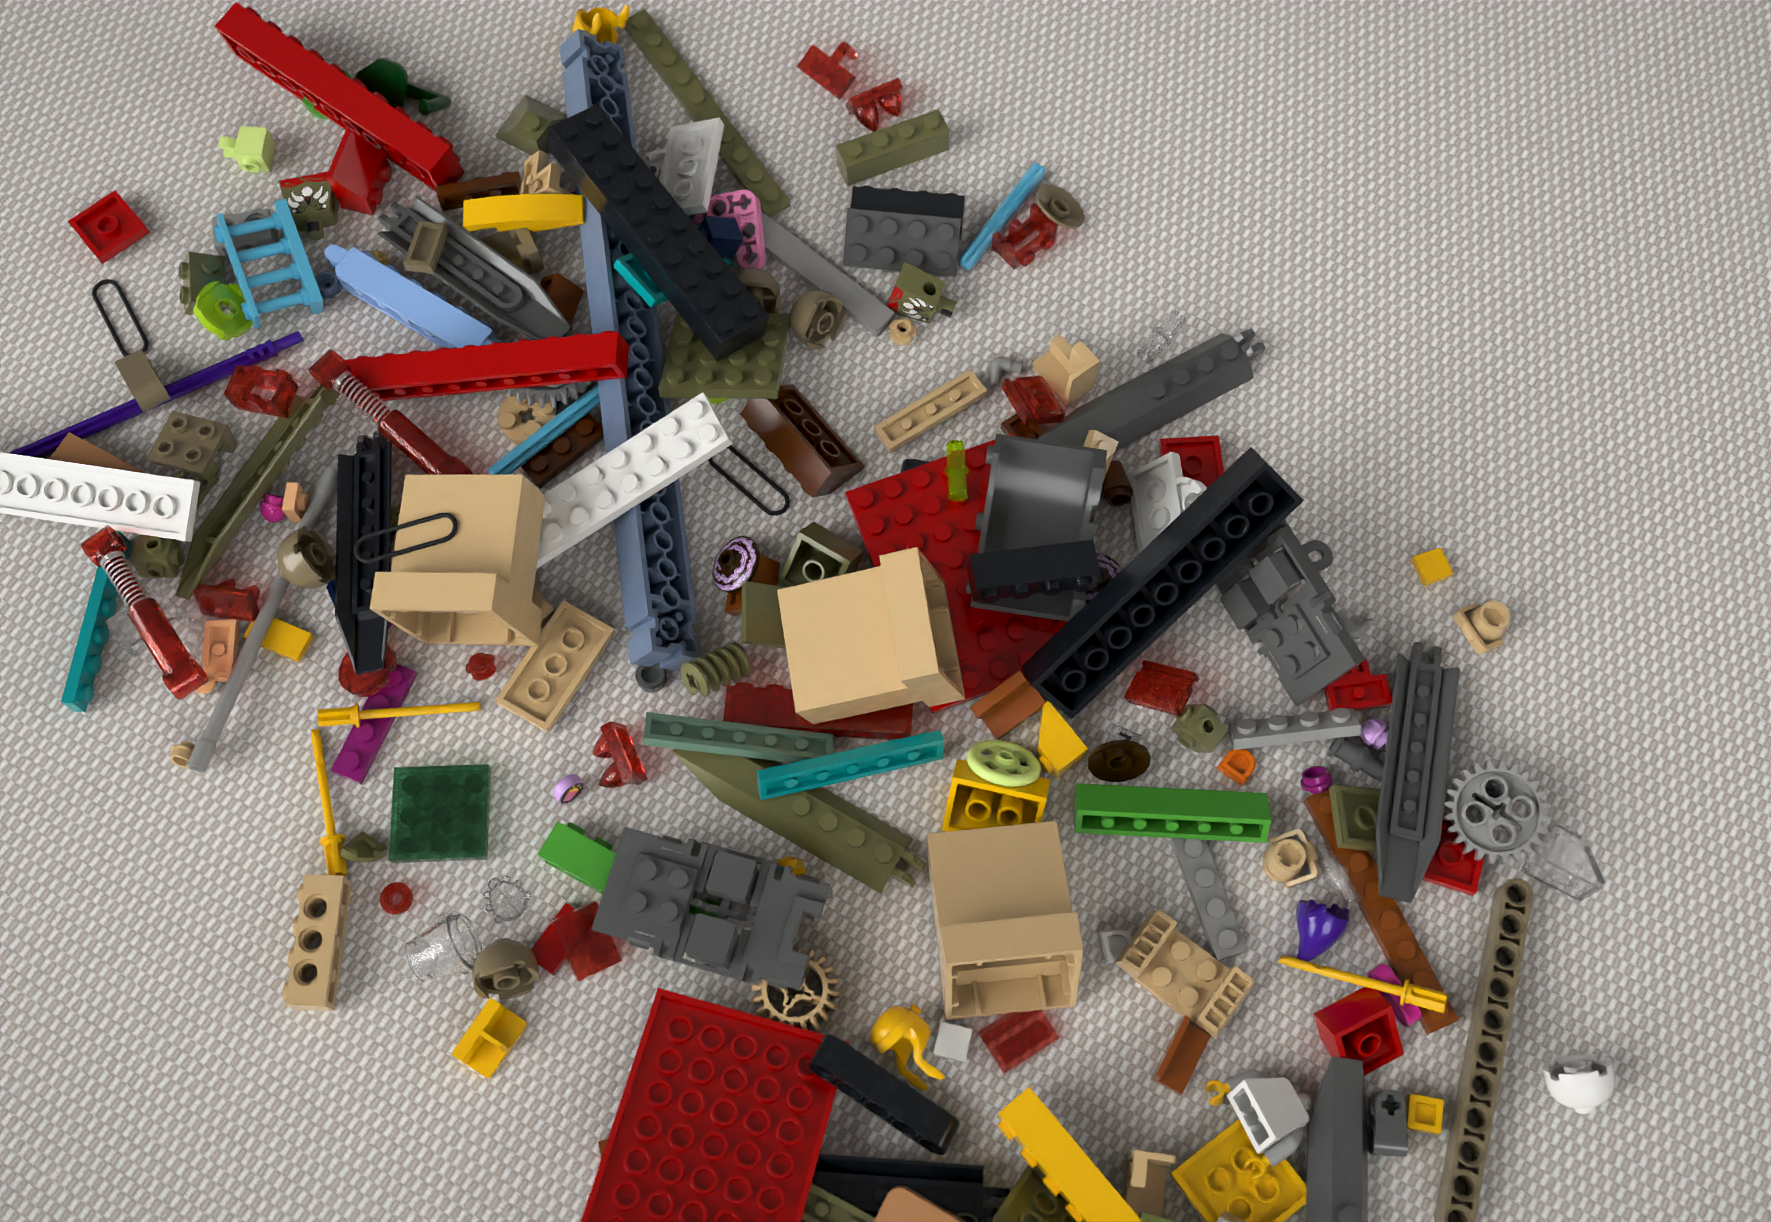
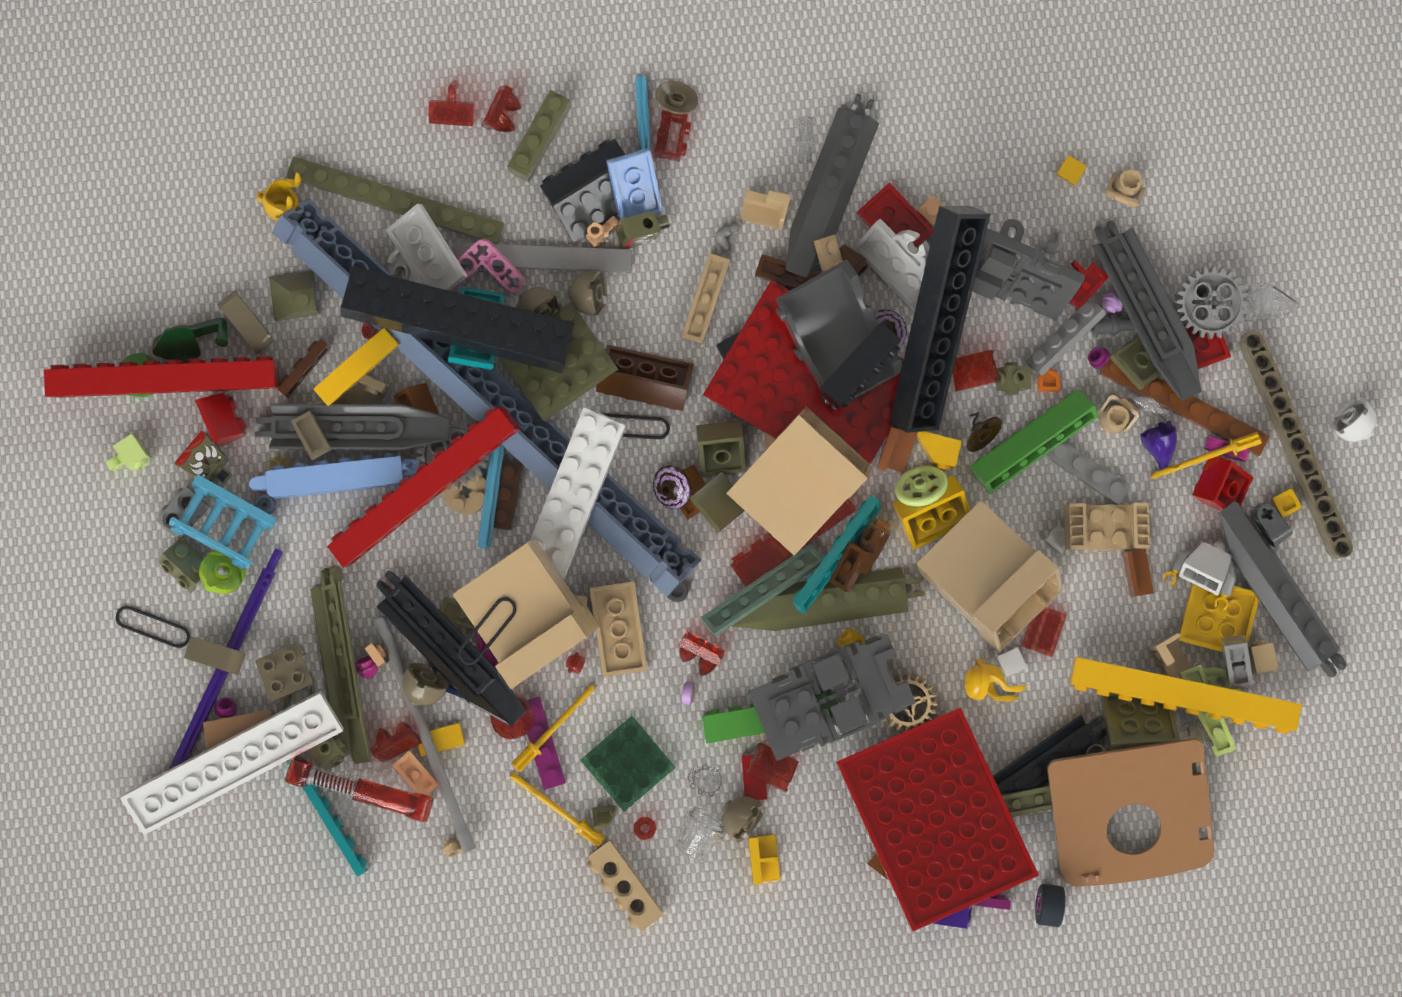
camera: 40 degrees left, 15 degrees up
red plate [67,190,150,264] -> none
clear red window [223,365,299,419] -> none
clear red piece [308,349,474,475] -> none
tan panel [520,150,575,195] -> none
olive piece [680,642,751,696] -> none
dark blue brick [698,216,743,259] -> none
black beam [808,1034,960,1155] -> none
tan plate [889,318,917,346] -> none
clear neon green axle [945,440,969,501] -> none
clear red plate [1001,375,1065,426] -> none
none -> magenta plate [214,697,237,718]
none -> dark tan beam [217,291,275,354]
none -> light nougat bar [586,216,619,248]
none -> light blue tile [606,148,663,221]
none -> reddish brown plate [829,517,891,593]

